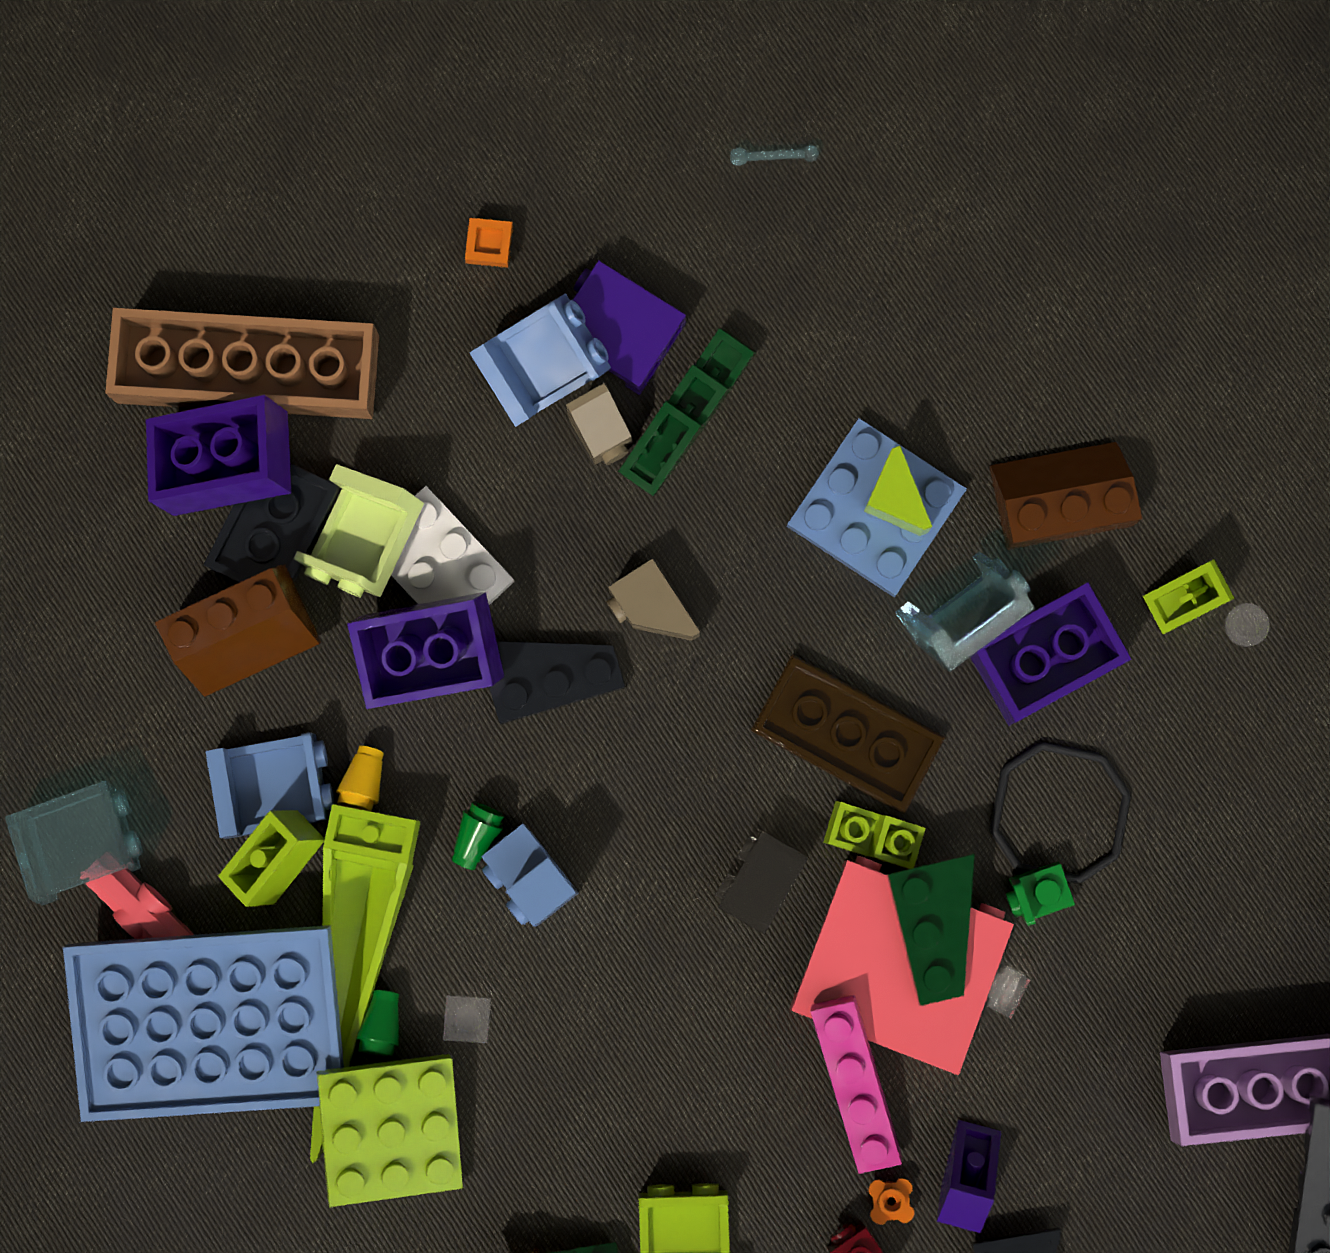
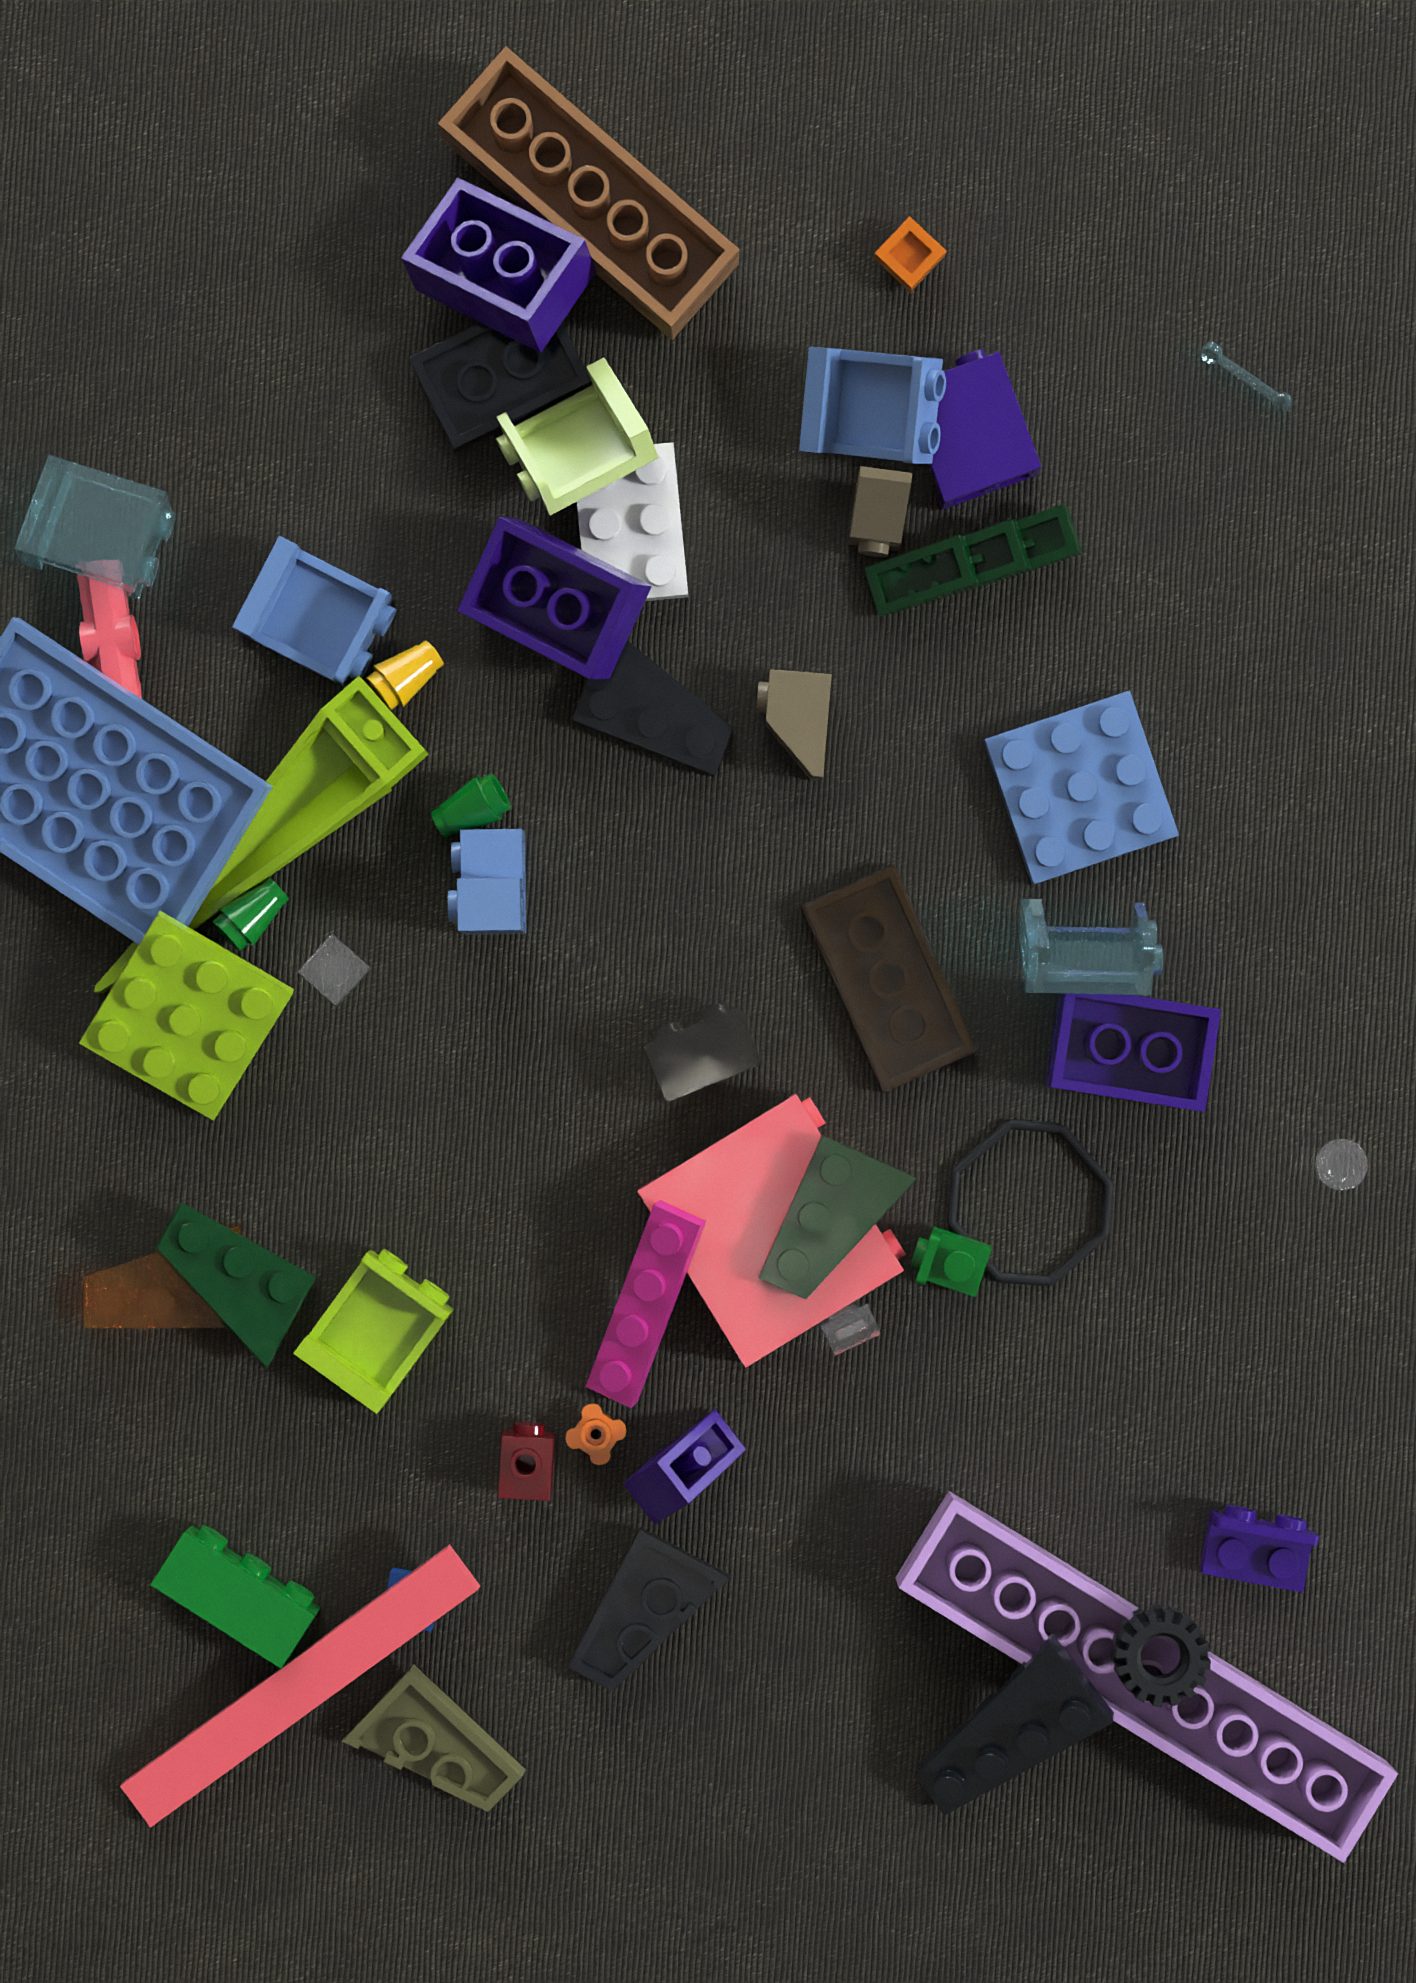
camera: 35 degrees right, 5 degrees up
reddish brown slope [155,564,321,697] -> none
lime brick [218,810,325,907] -> none
lime slope [823,801,926,869] -> none
lime slope [864,446,932,536] -> none
reddish brown slope [990,442,1142,550] -> none
lime slope [1143,560,1235,634] -> none

